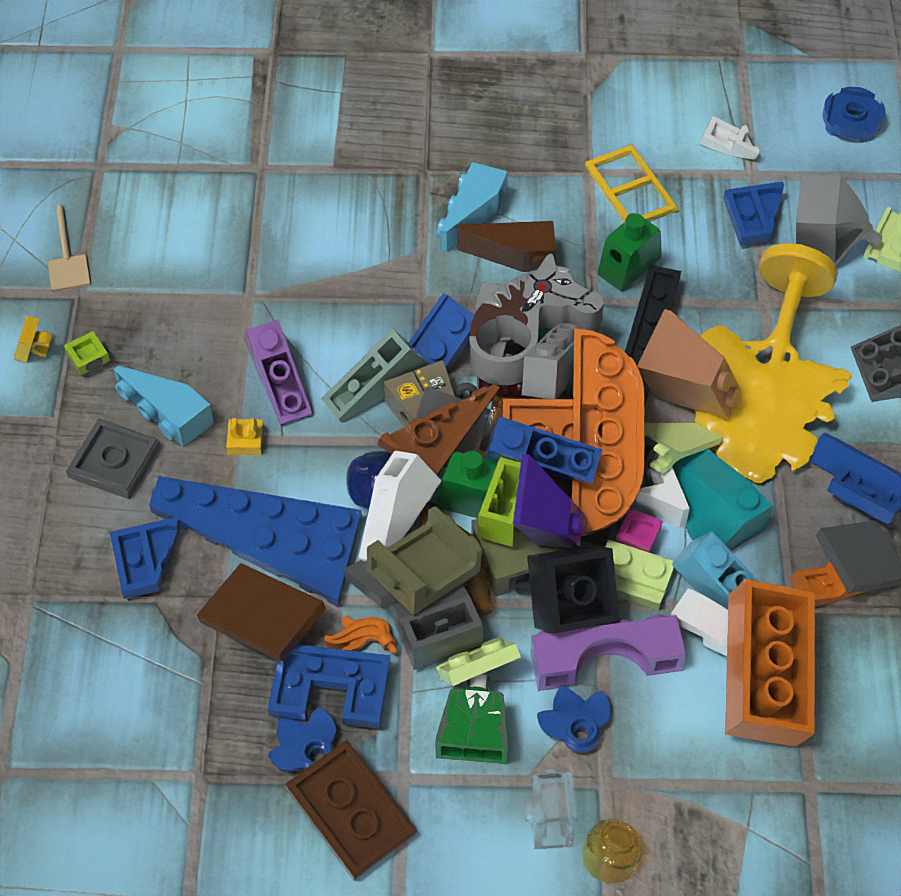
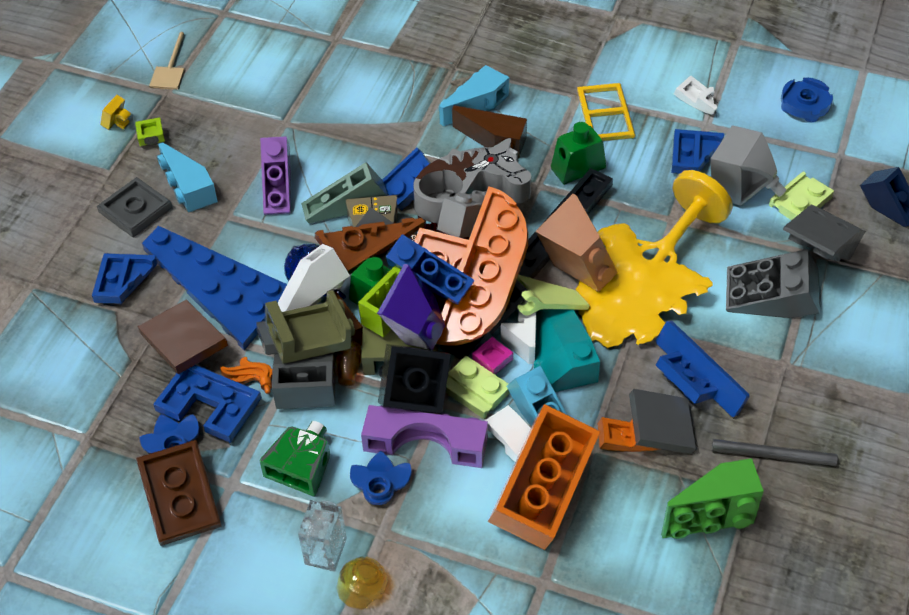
camera: 20 degrees right, 5 degrees down
yellow tile [226,418,264,455] -> none
yellowish green plate [435,637,521,686] -> none

